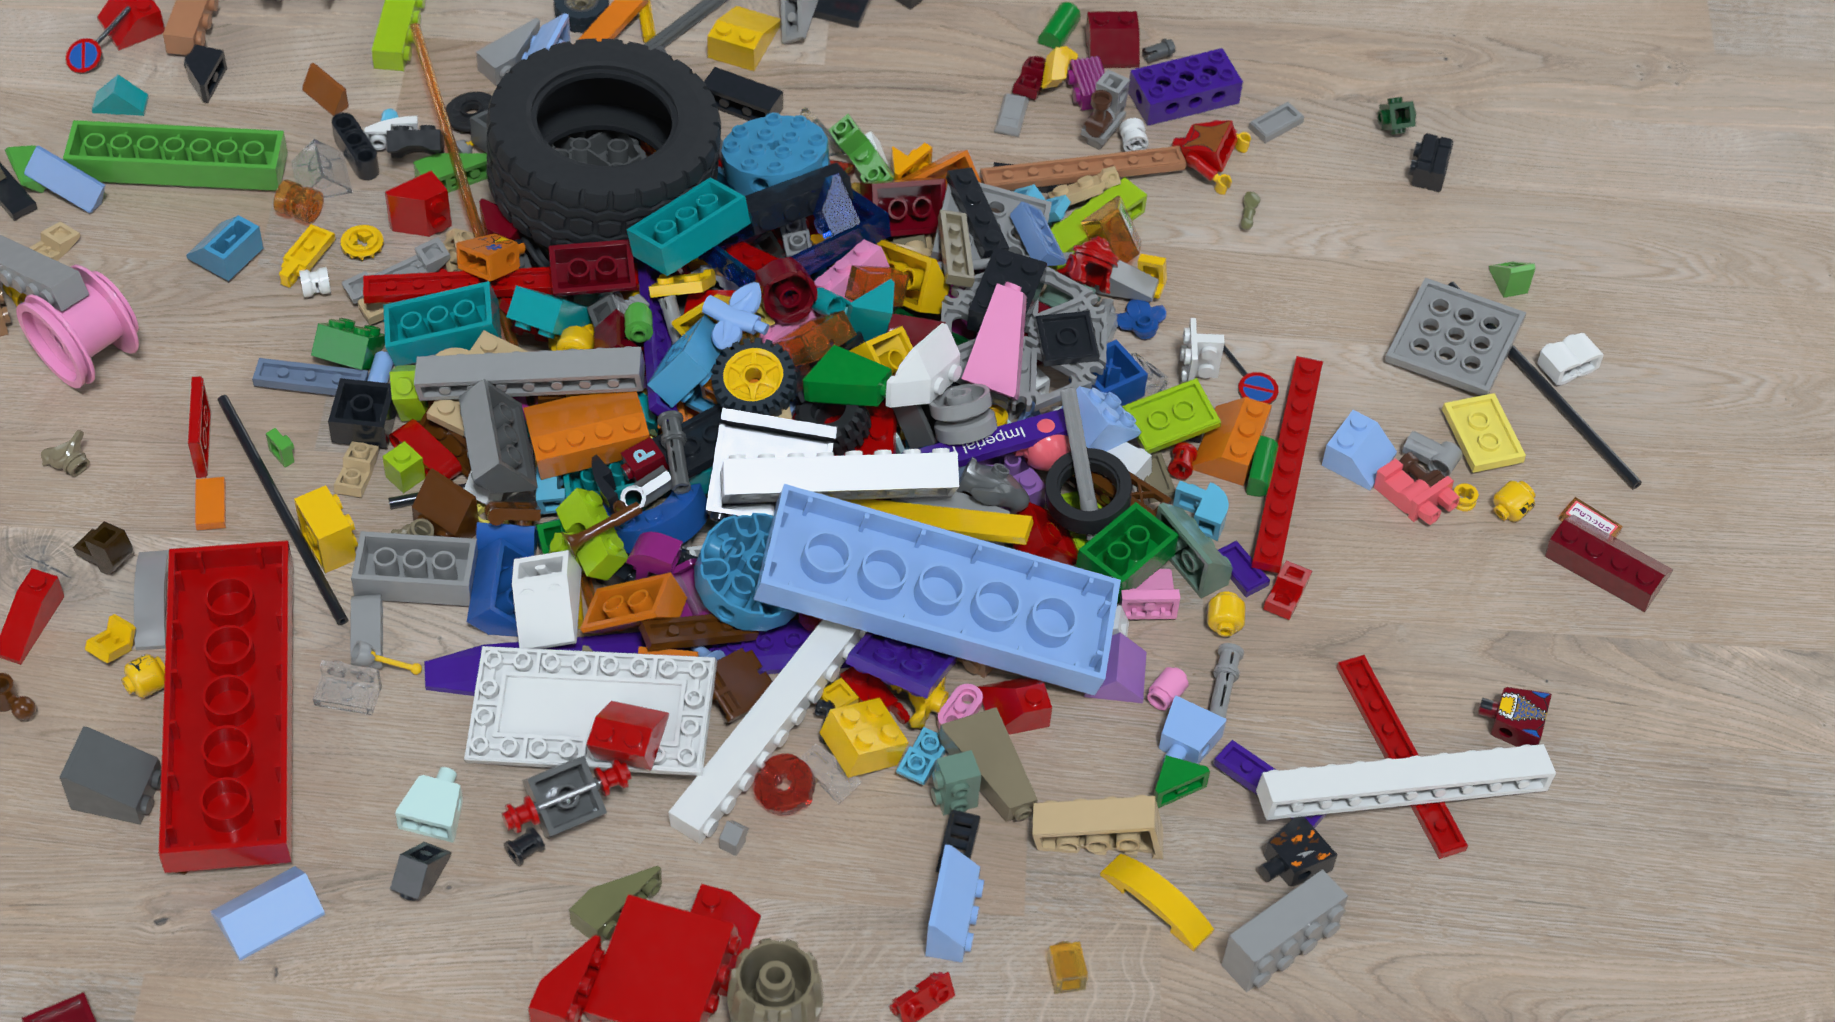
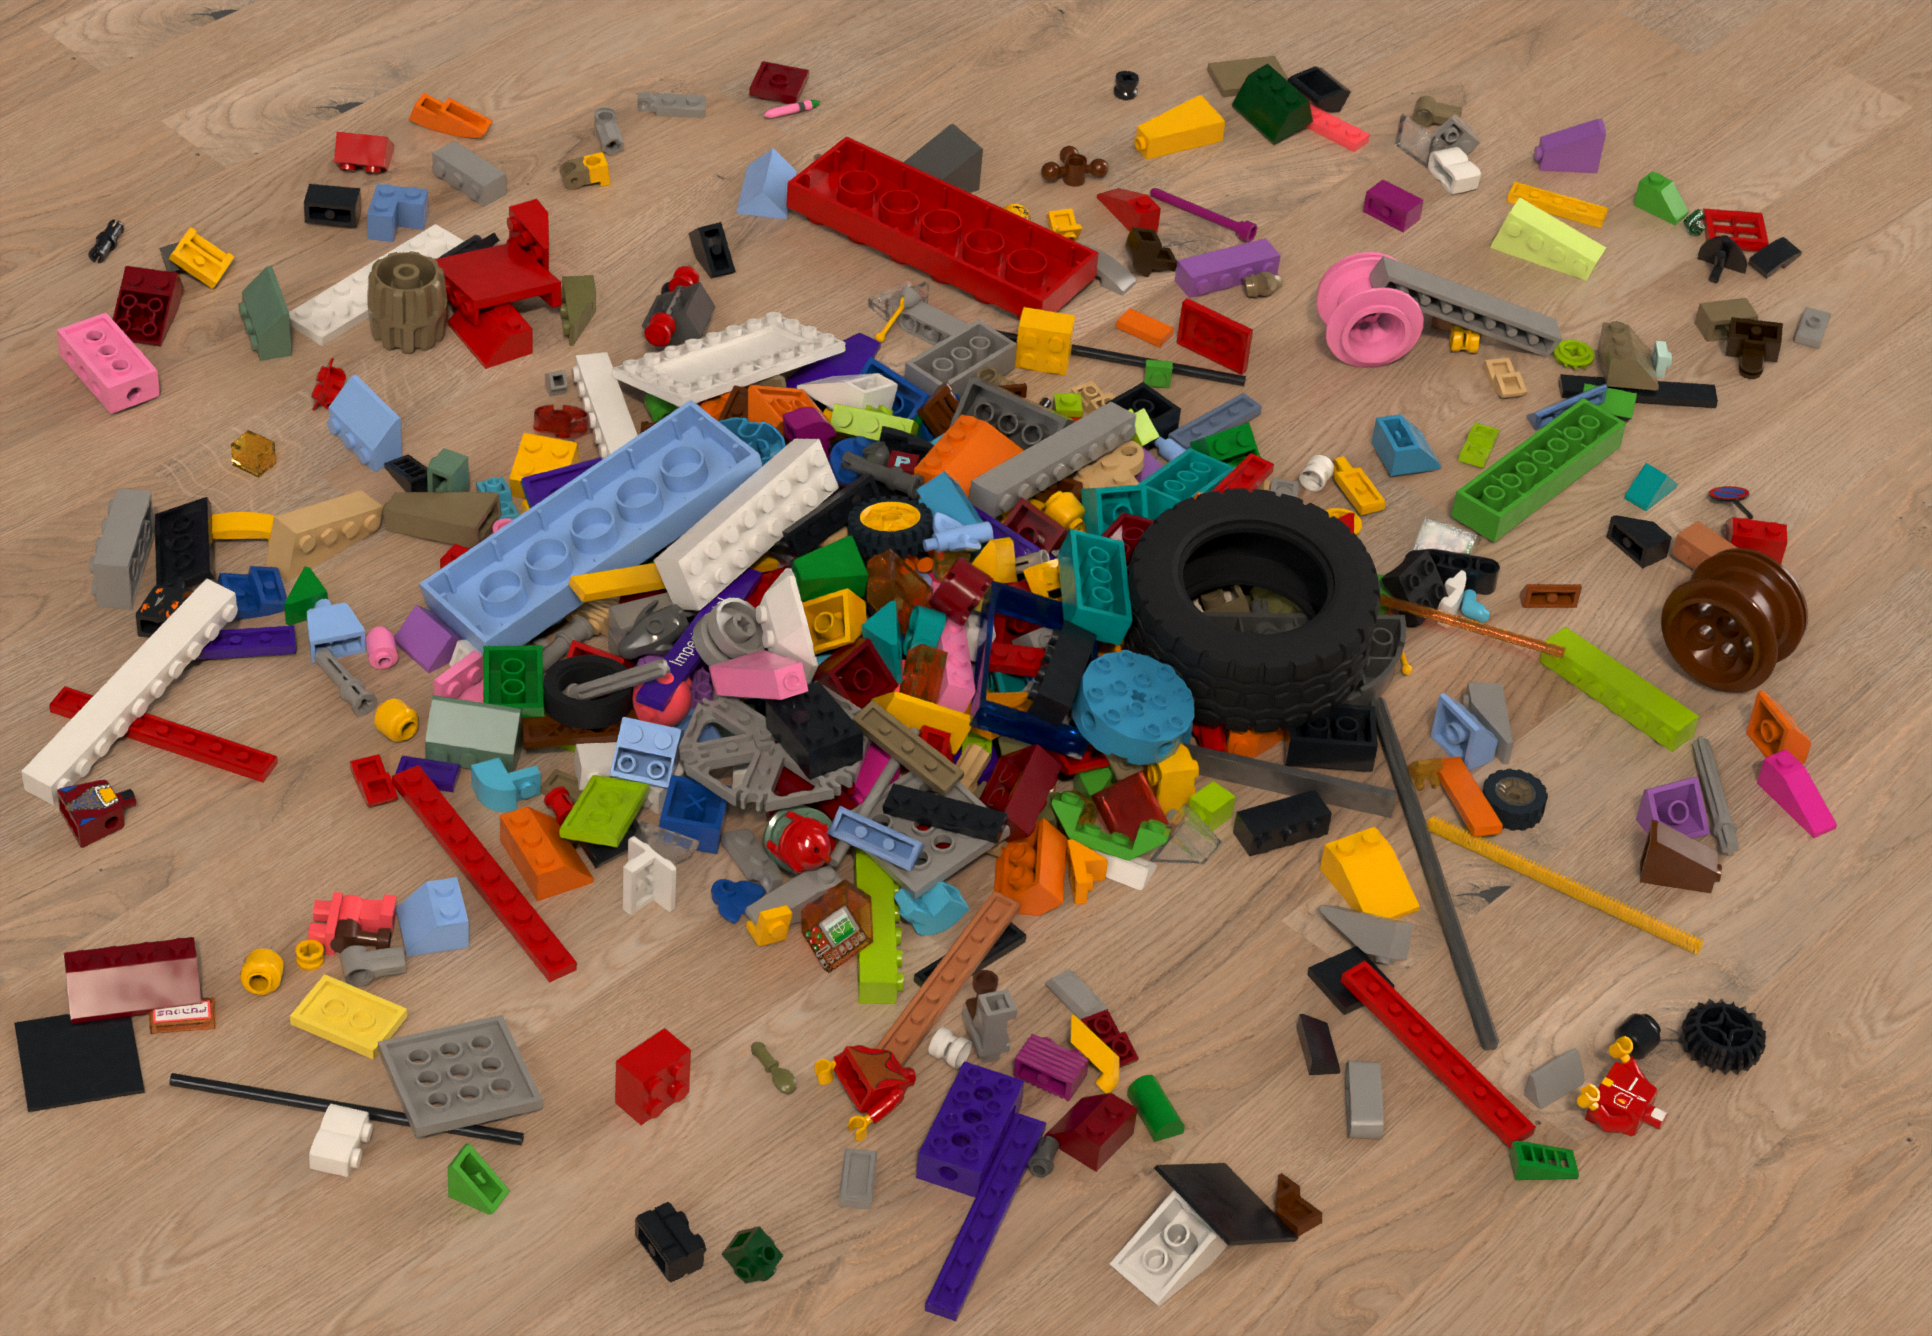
camera: 130 degrees right, 10 degrees down
clear orange wheel [273,179,324,224] -> none
light aqua torso [395,767,463,843] -> none
black wheel [444,92,492,132] -> none
reddish brown piece [561,500,643,559] -> none
red slope [586,701,669,770] -> none
bright green brick [624,302,653,343] -> none
clear blue slope [813,173,861,239] -> none
black tile [1035,311,1100,367] -> none
tan hinge [1048,166,1121,206] -> none
piece [1223,344,1279,404] -> none
green brick [1246,436,1279,497] -> none
none -> black piece [14,1014,145,1112]
none -> black tile [155,497,214,587]
none -> blue slope [217,566,287,619]
none -> red brick [615,1028,691,1125]
none -> bright pink piece [764,99,820,118]
none -> dark purple tile [925,1113,1046,1321]
none -> medium lavender brick [1175,238,1281,298]
none -> lime slope [1458,422,1500,468]

